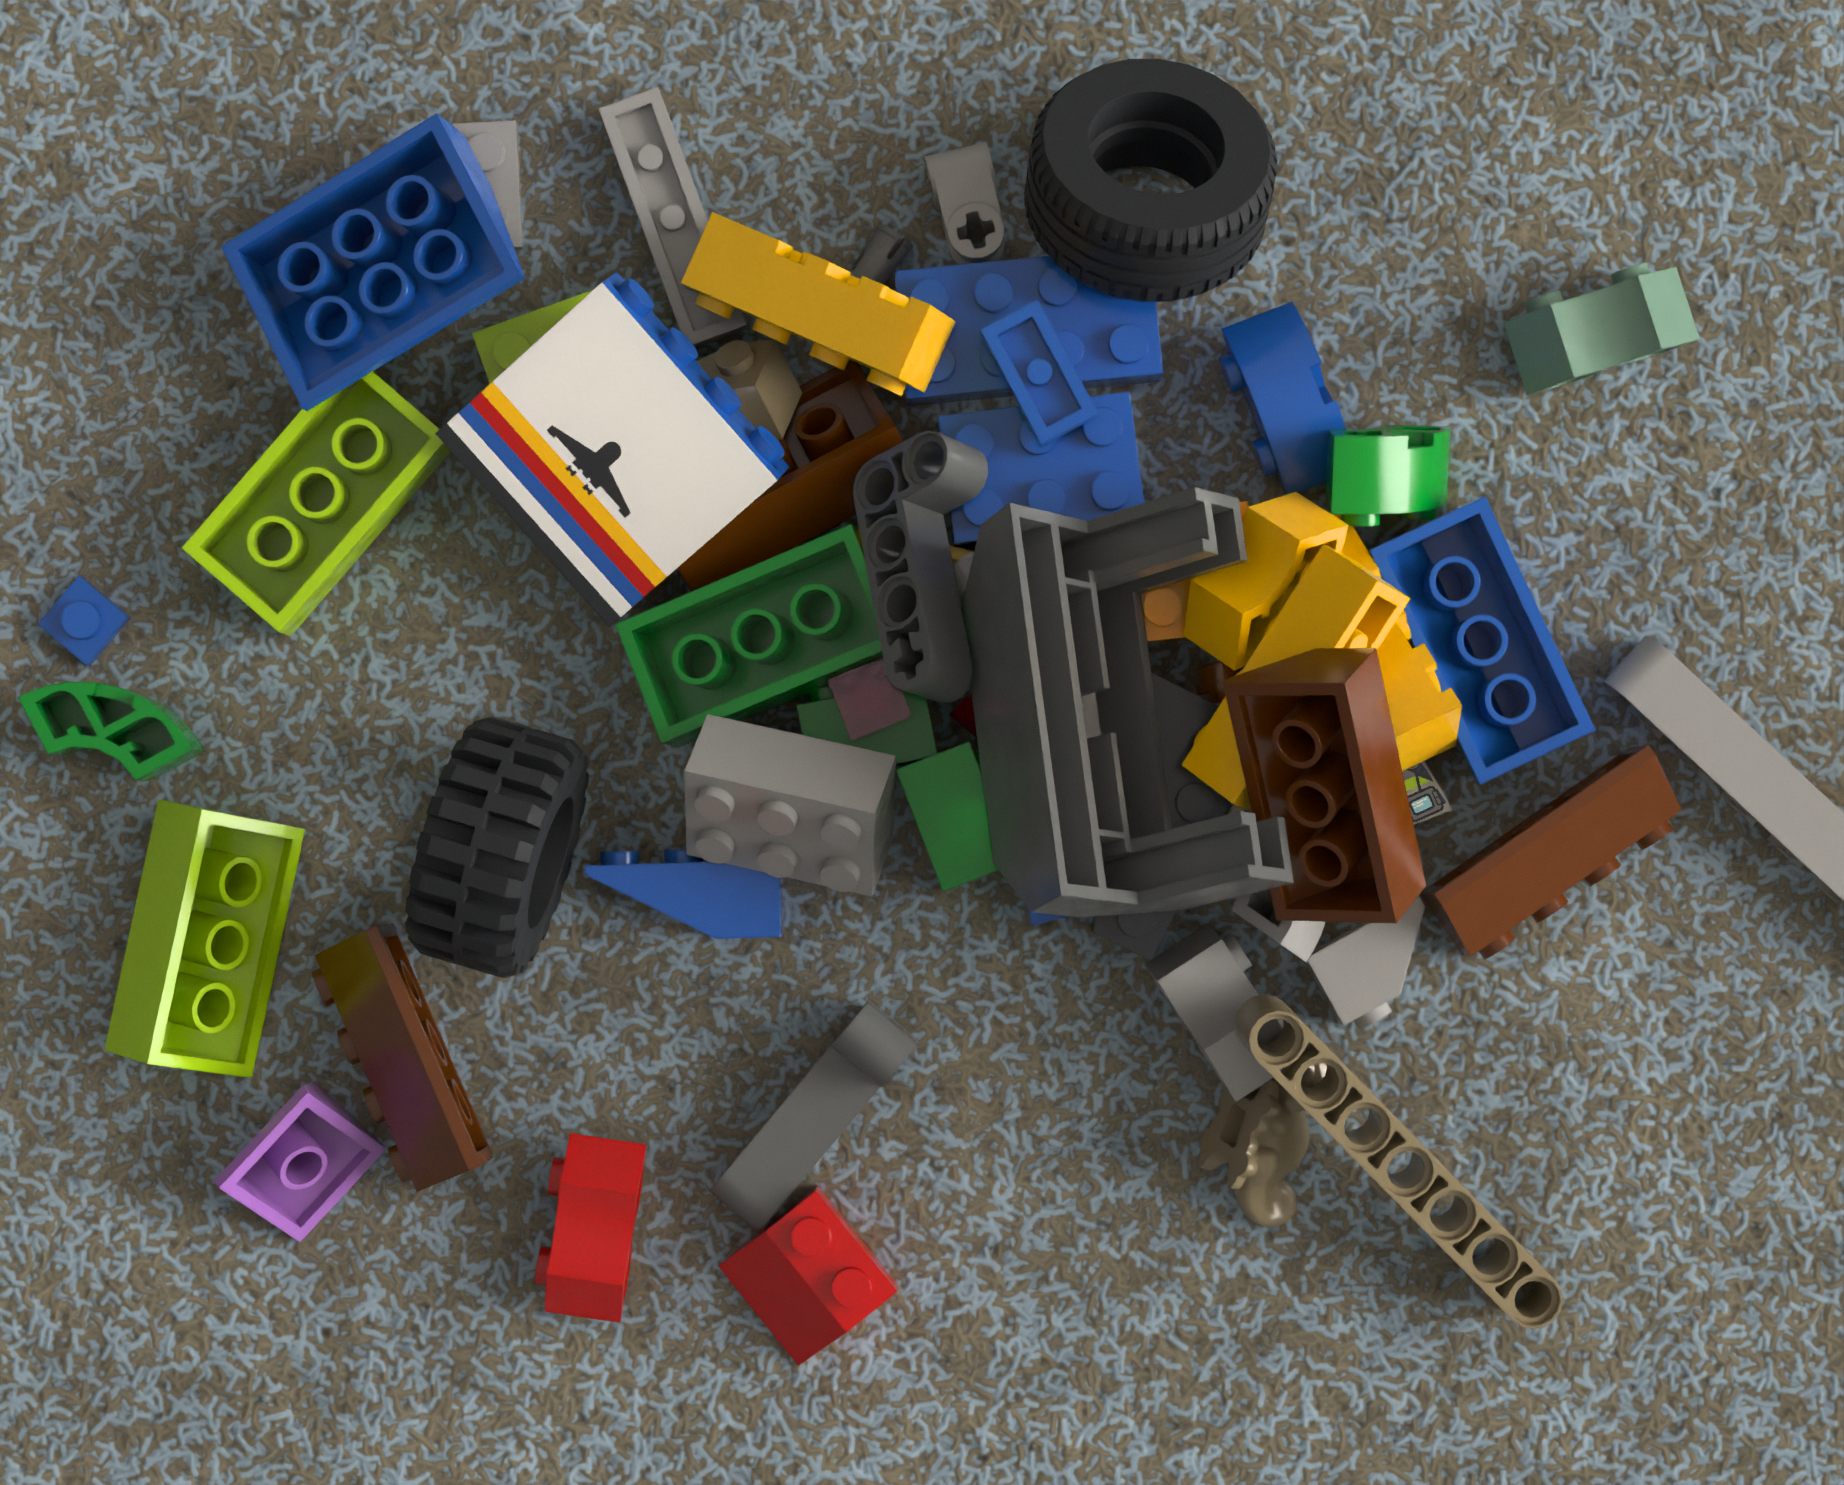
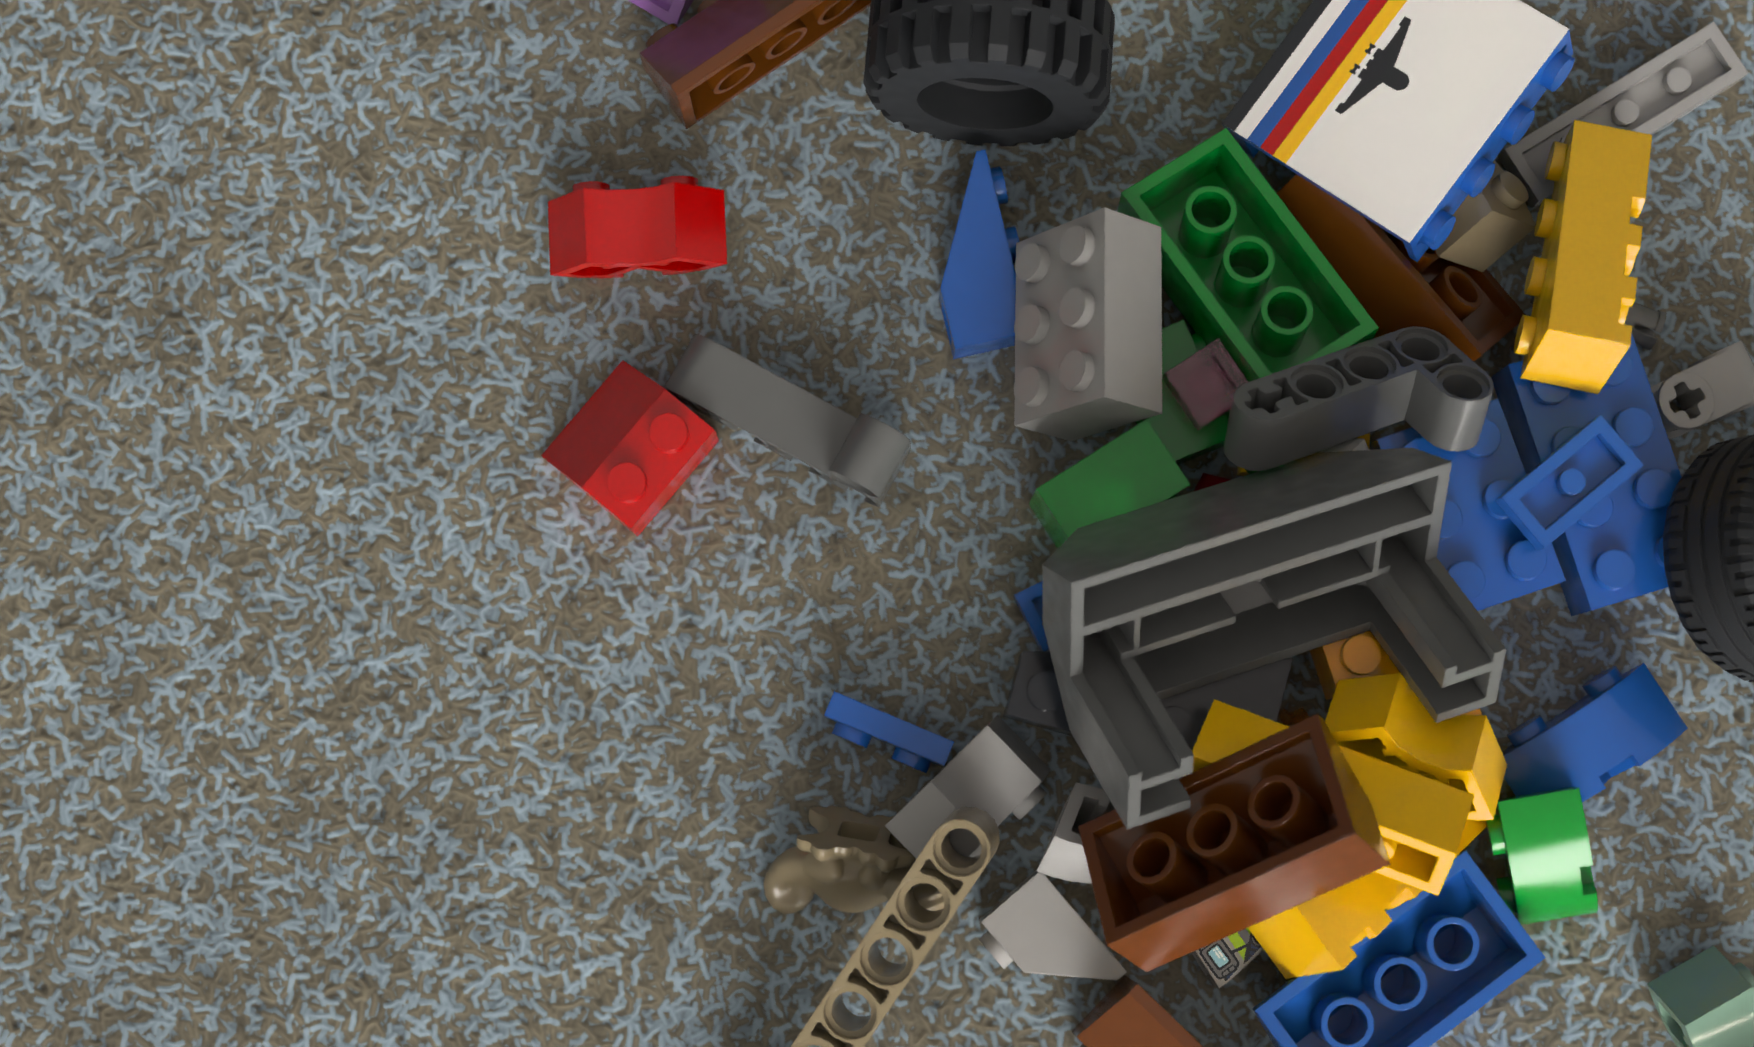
camera: 75 degrees right, 5 degrees down
none -> blue plate [824,691,954,773]

